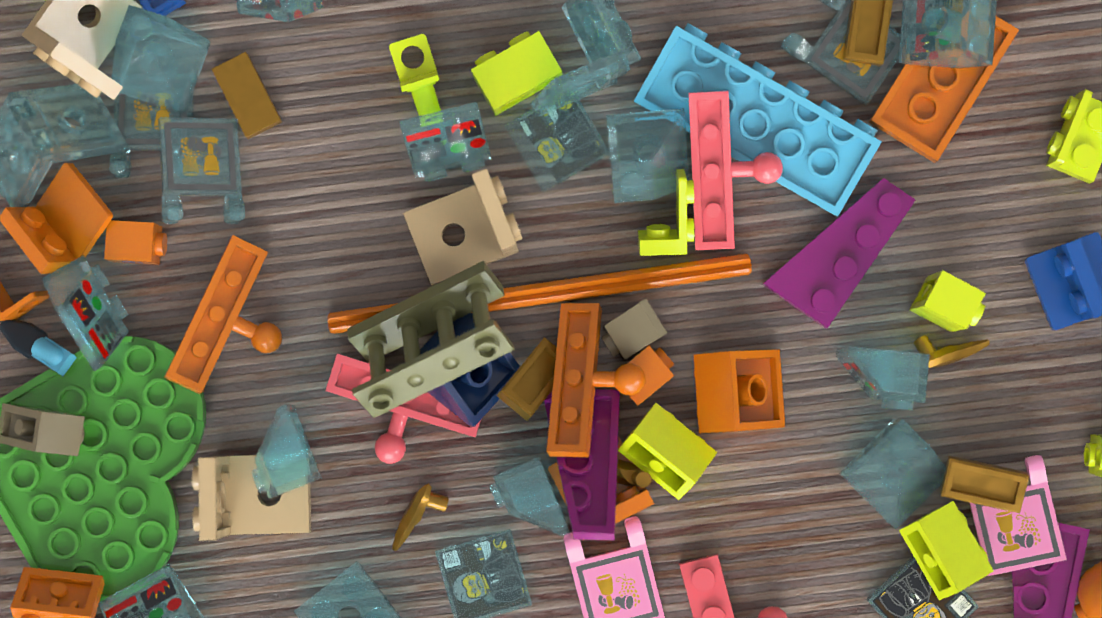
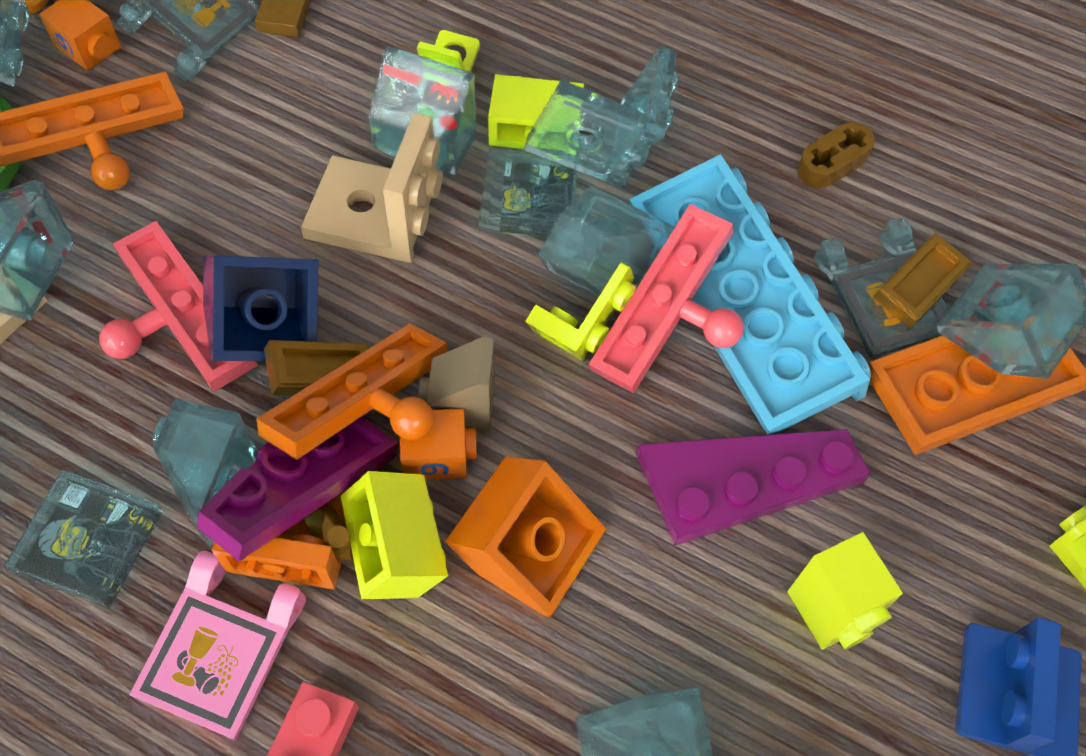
camera: 25 degrees right, 25 degrees down
orange axle [327,254,752,334] -> none
olive fence [347,261,514,418] -> none
pearl gold bar [392,483,449,551] -> none
clear light blue slope [836,346,929,410] -> none
pearl gold bar [913,335,990,368] -> none

